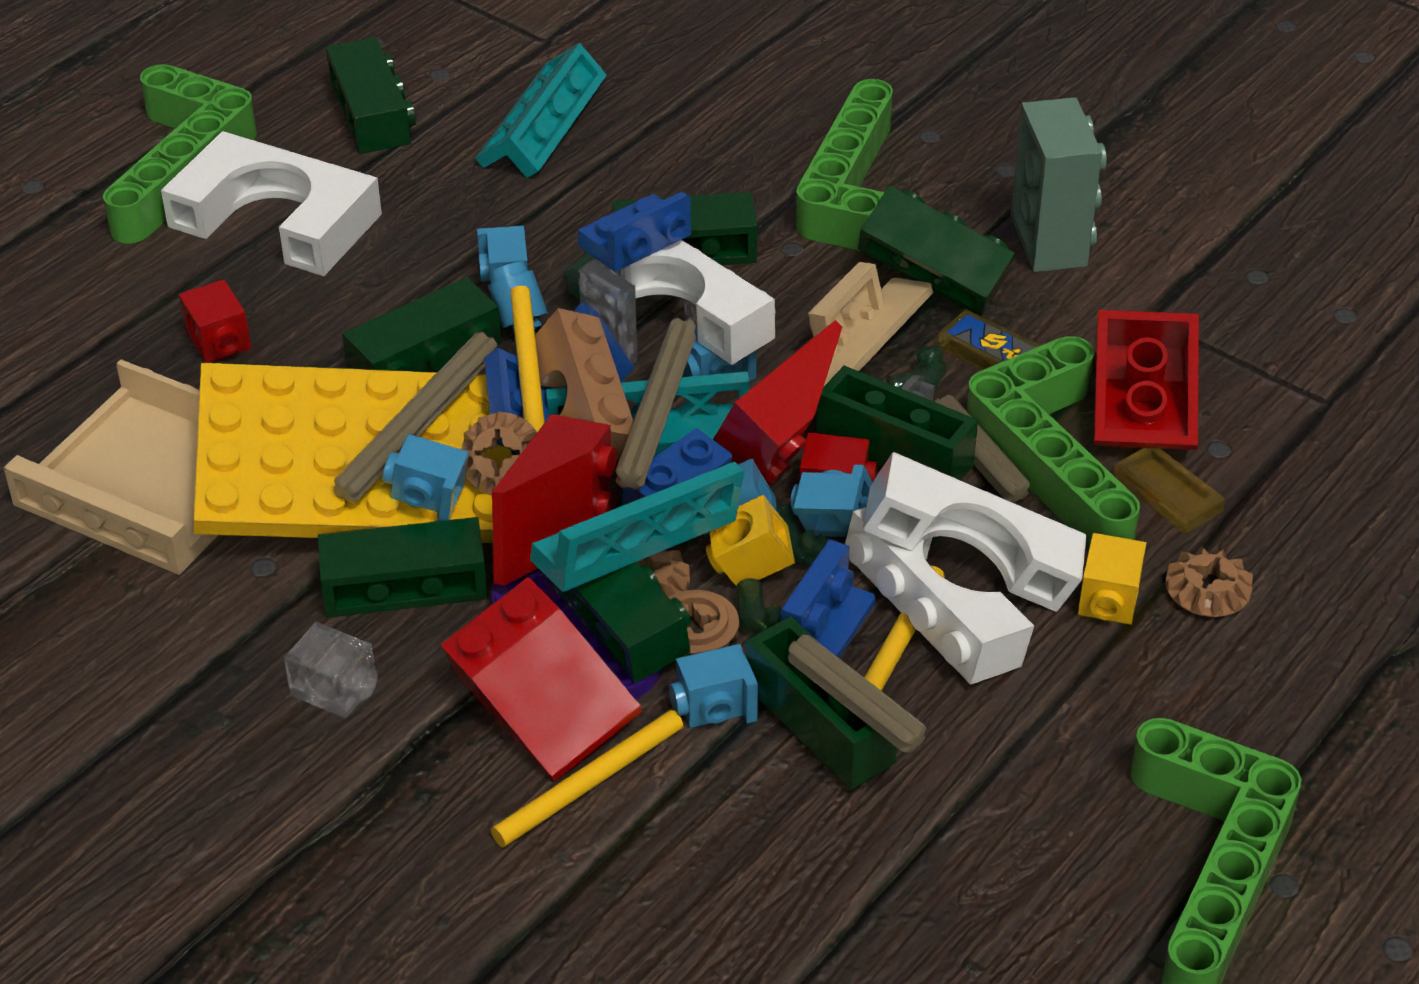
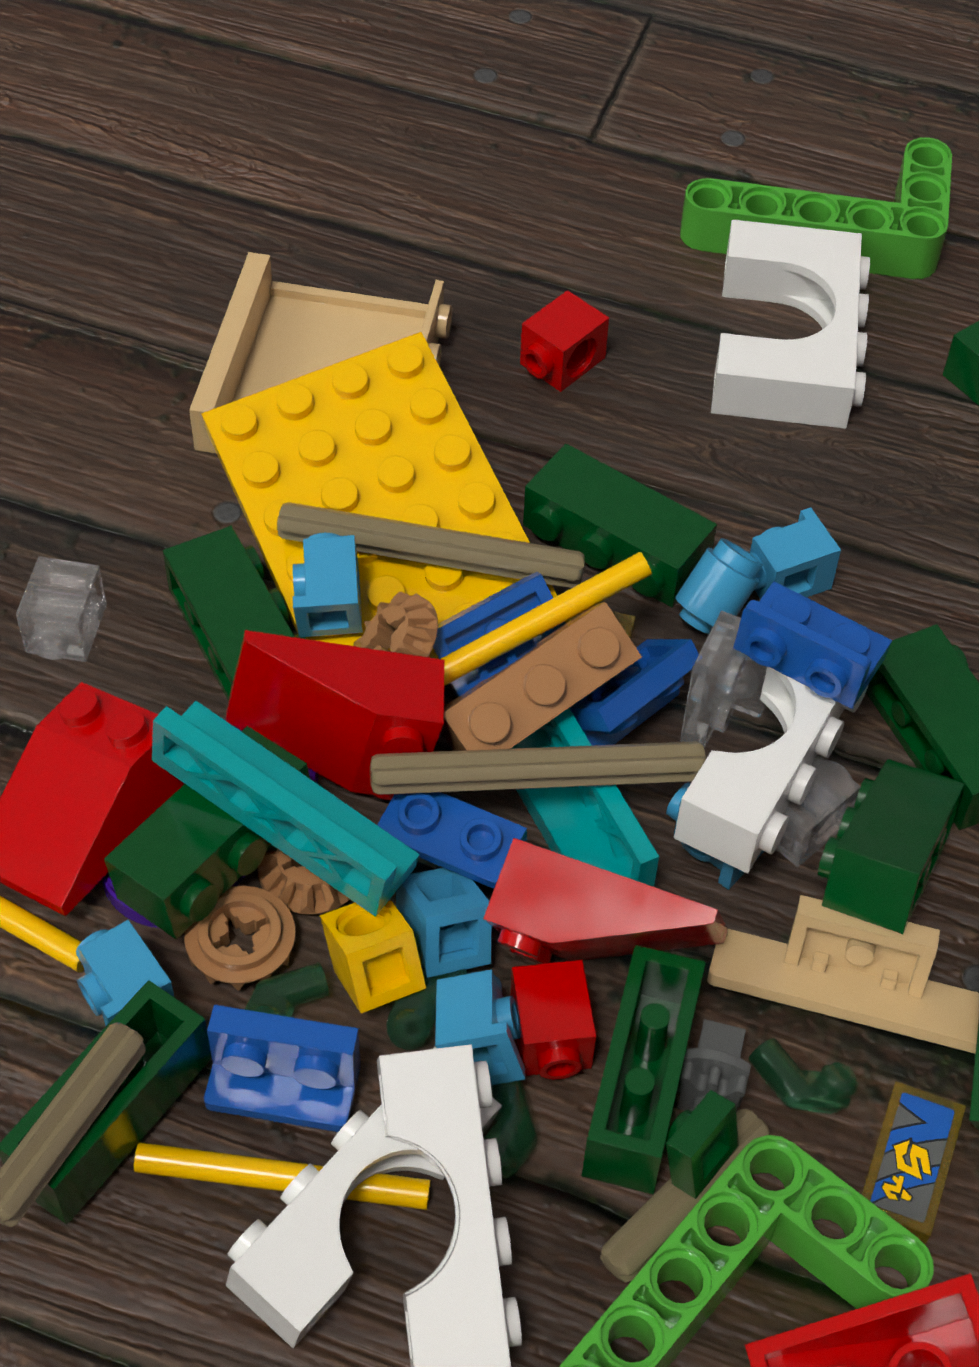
camera: 70 degrees right, 10 degrees up
none -> dark green plate [665,1089,739,1199]
none -> dark green brick [817,759,965,934]

